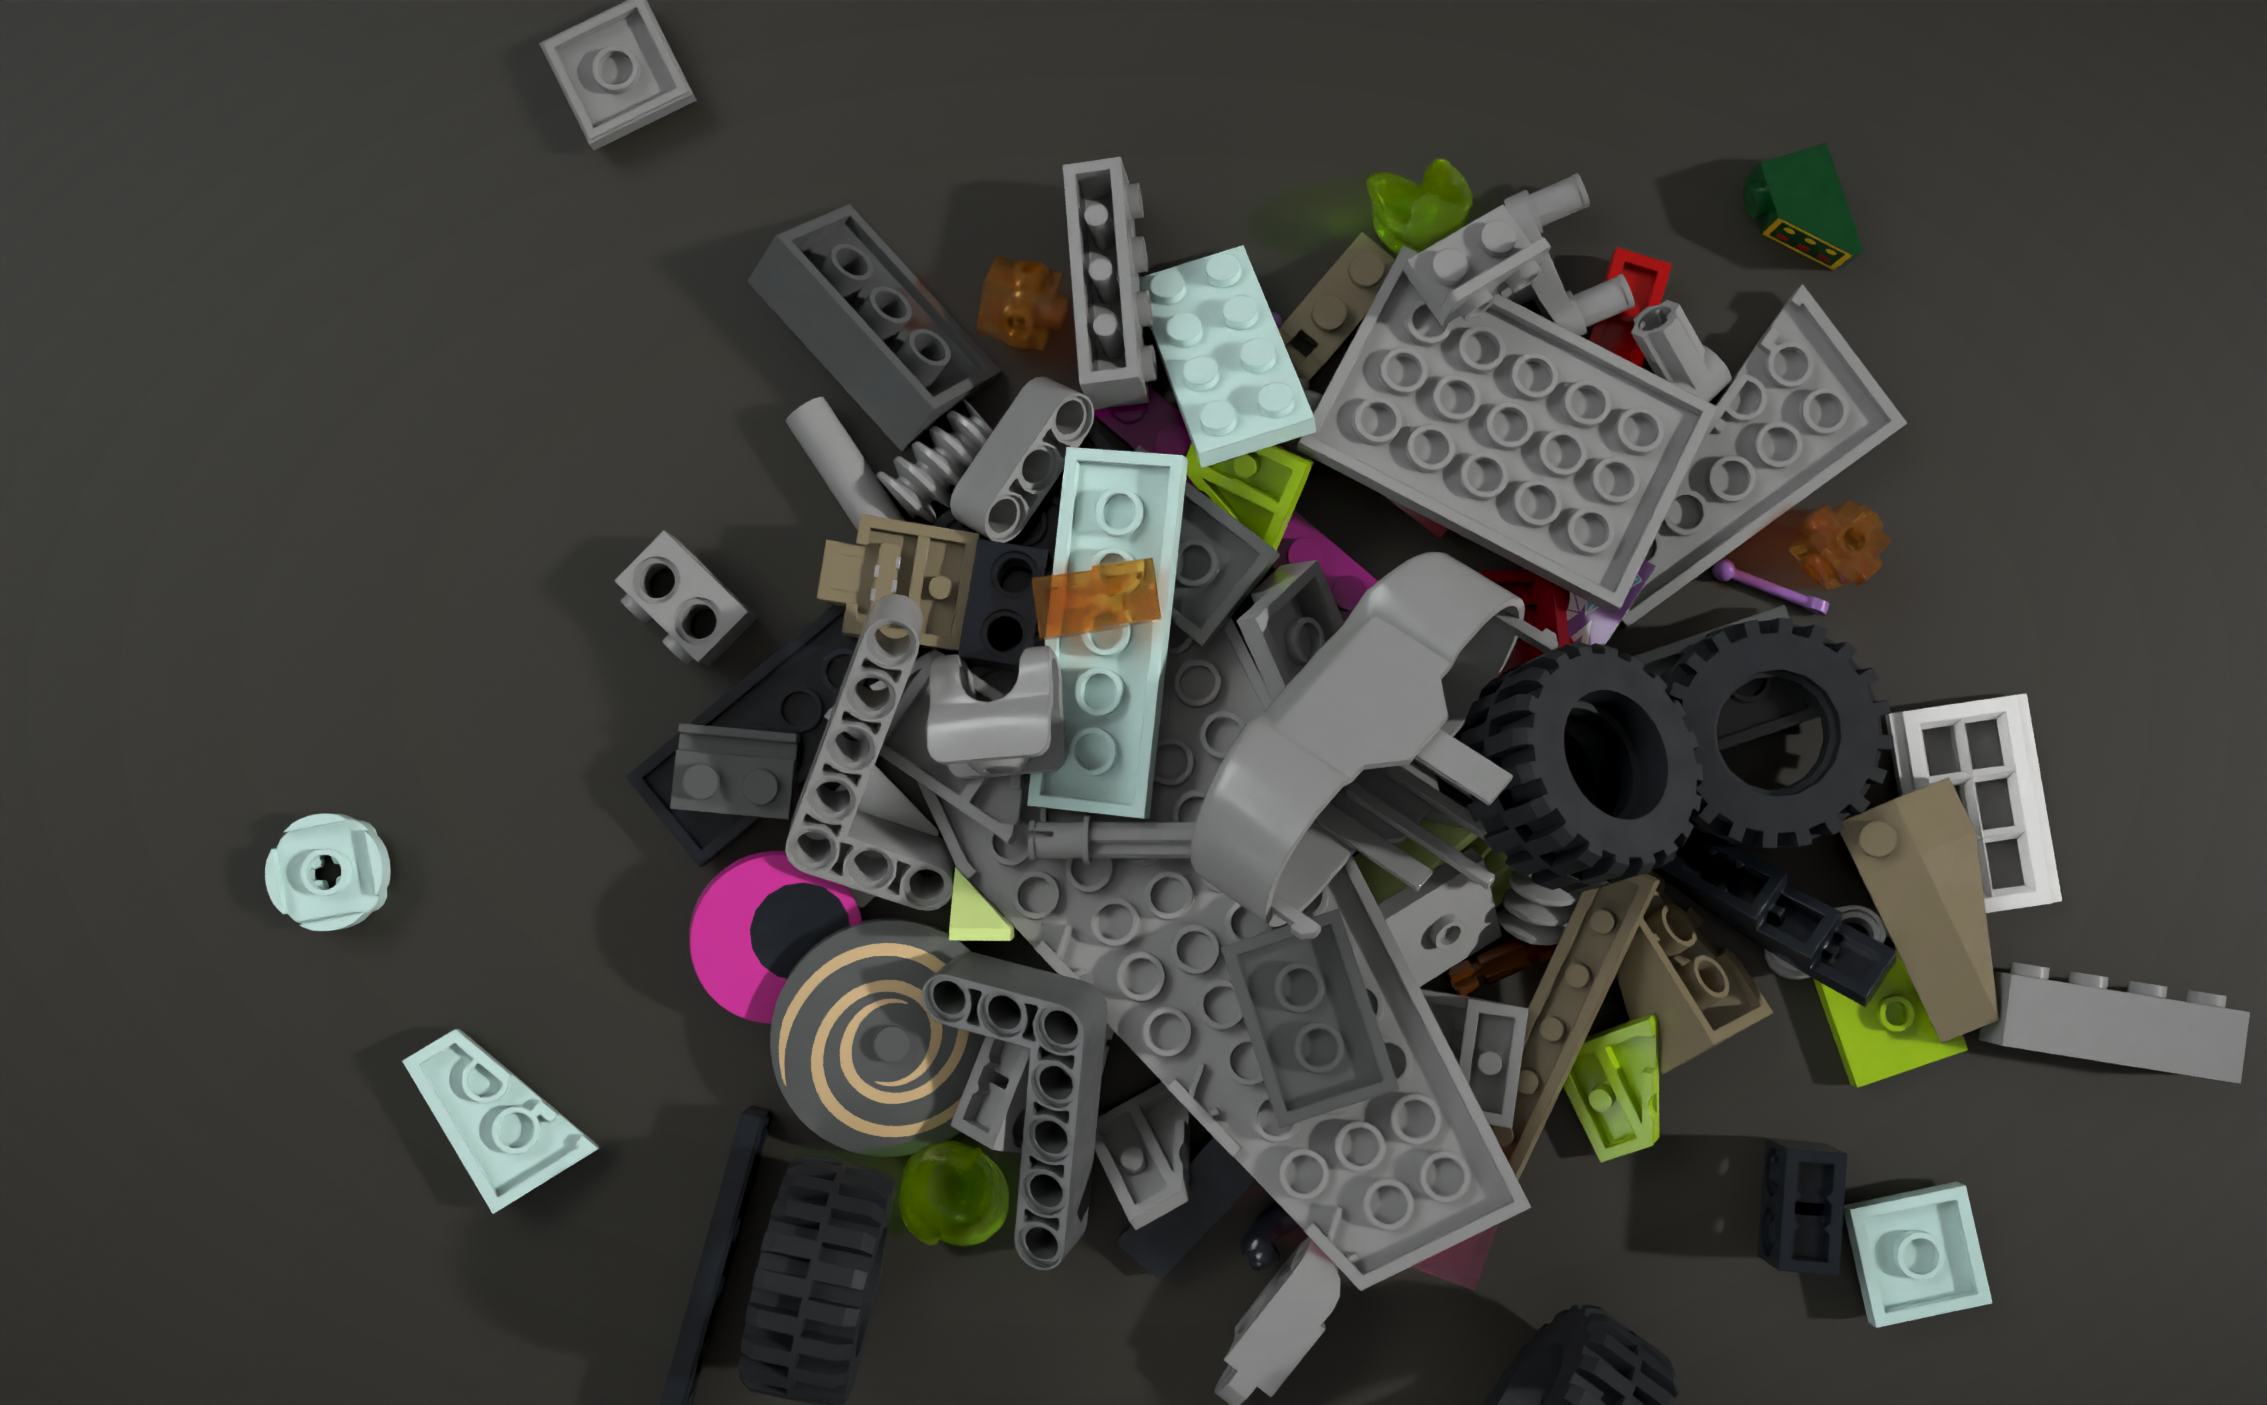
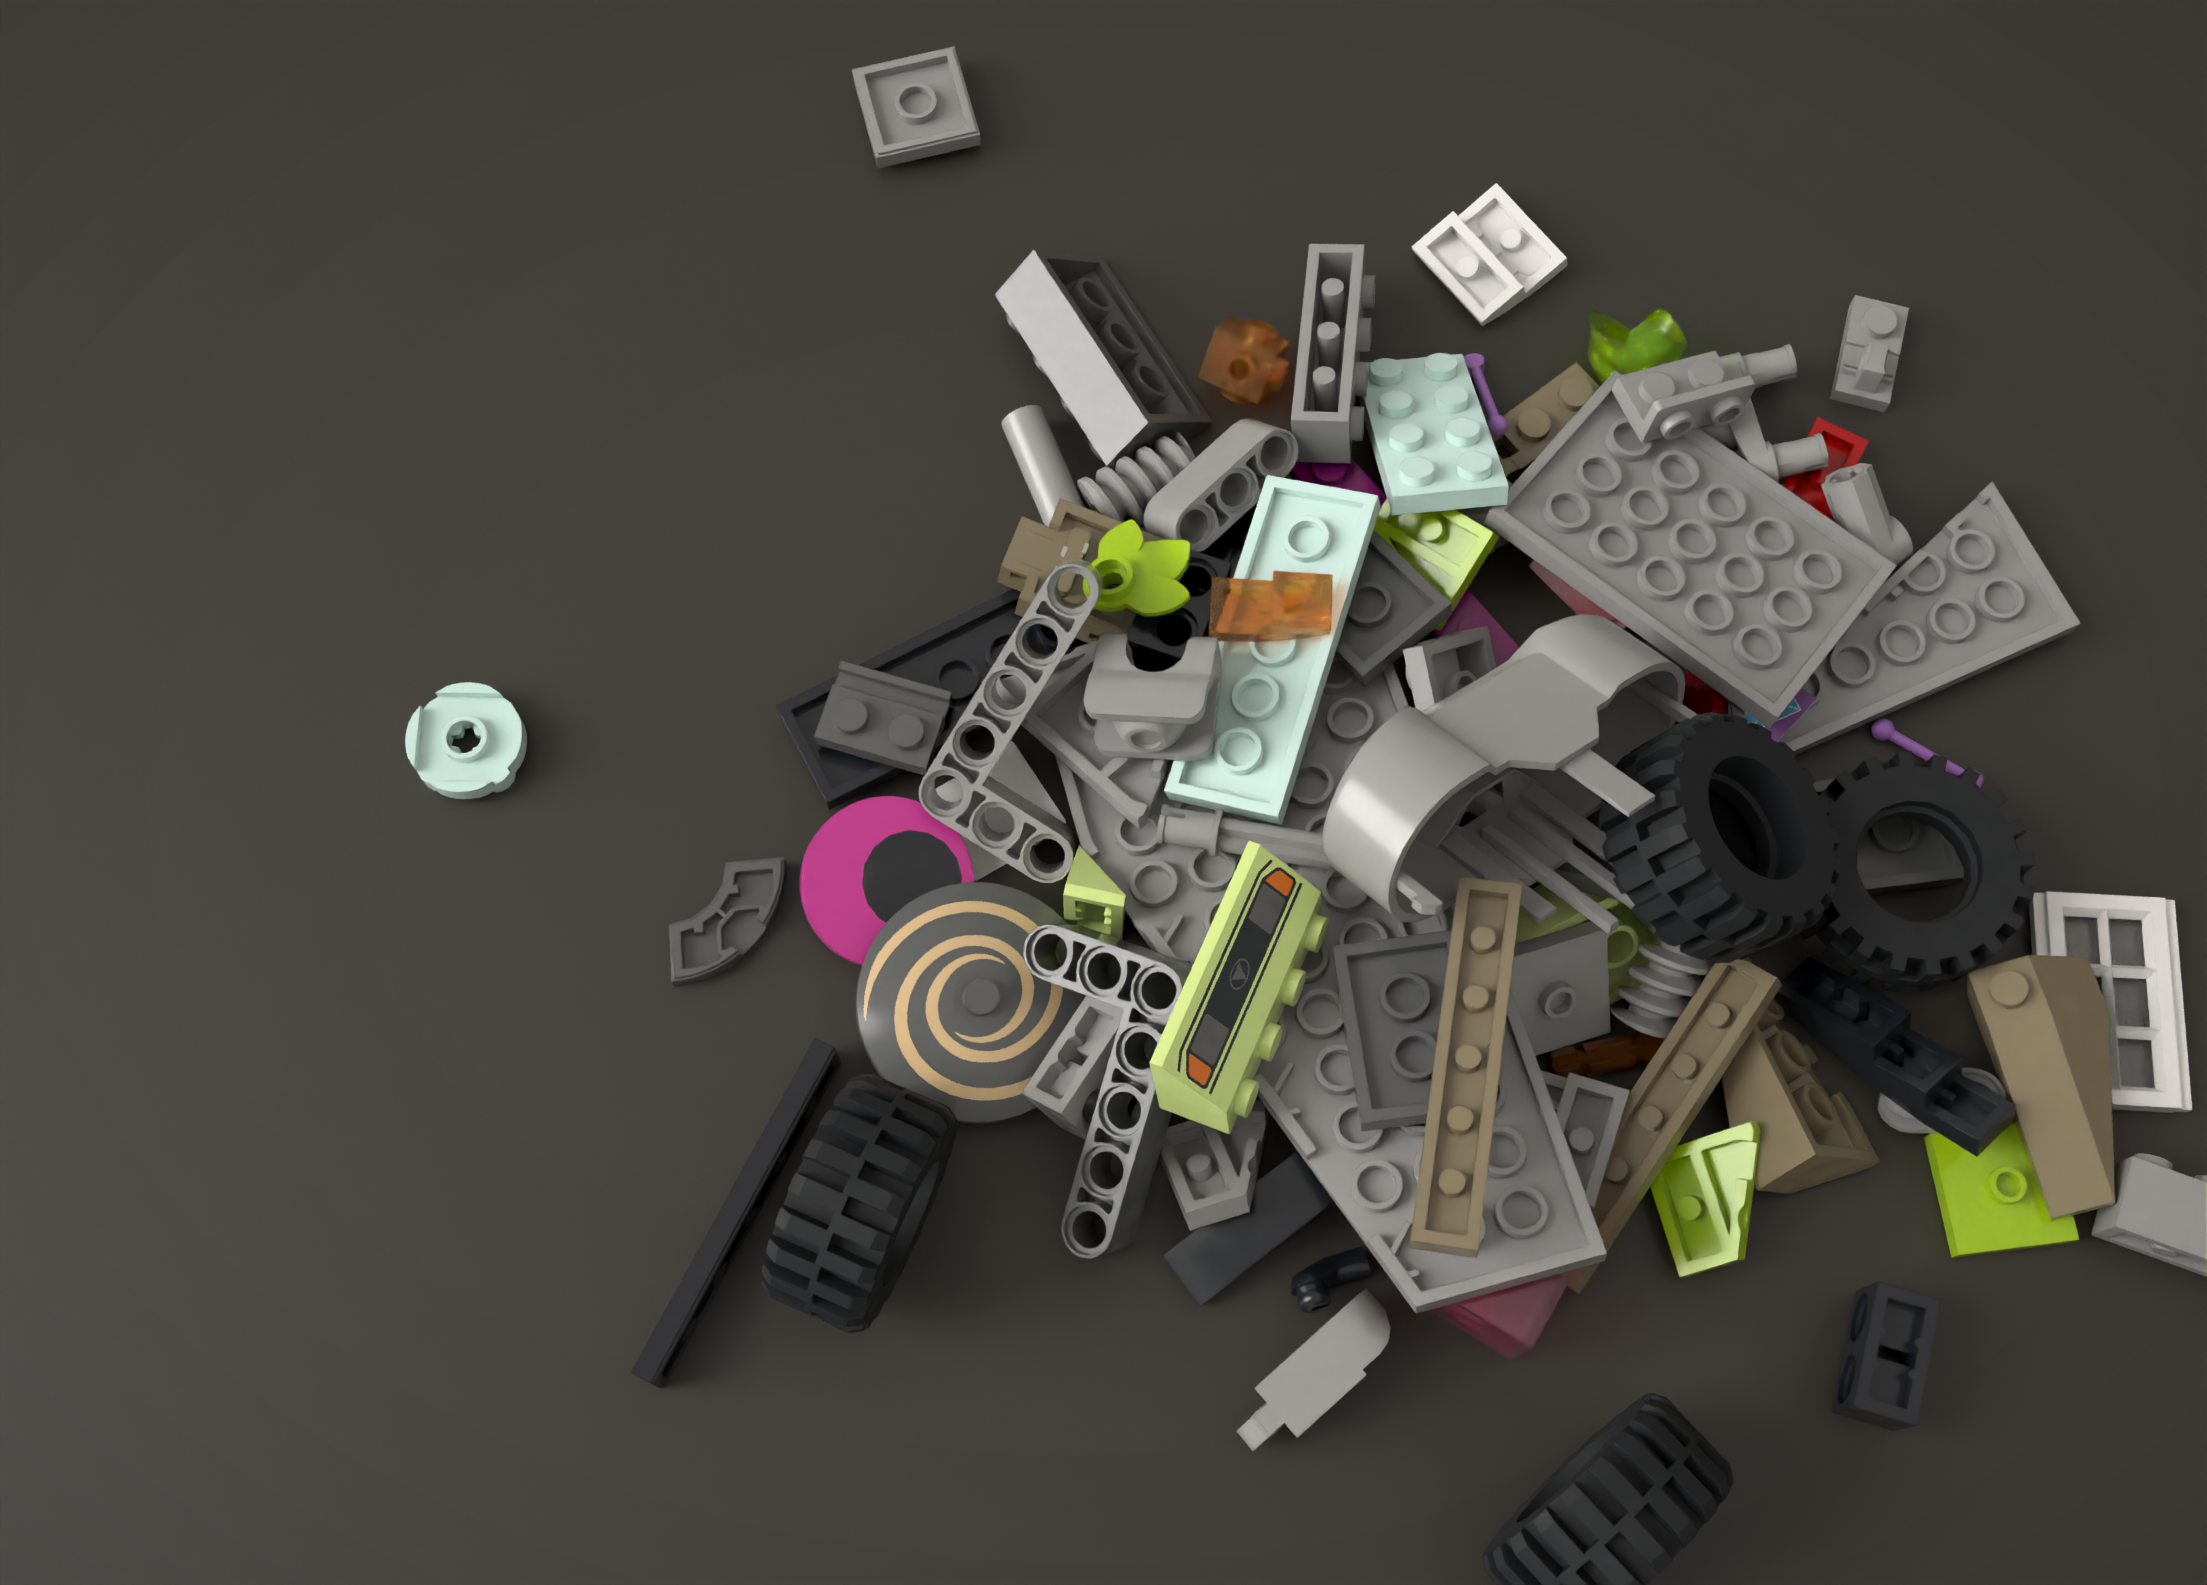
camera: 10 degrees right, 15 degrees down
light aqua wing [402,1029,601,1214] -> none
light grey brick [614,530,758,667] -> none
clear neon green helmet [898,1140,1009,1246] -> none
dark green slope [1743,142,1864,270] -> none
clear orange brick [1787,500,1893,590] -> none
light aqua plate [1844,1181,1992,1328] -> none
none -> dark grey tile [669,857,787,987]
none -> lime plate [1083,519,1191,617]
none -> yellowish green slope [1149,841,1329,1134]
none -> dark tan plate [1410,876,1522,1258]
none -> white slope [1412,183,1568,326]
none -> medium lavender hinge [1464,353,1509,437]
none -> light grey hinge [1830,295,1909,412]

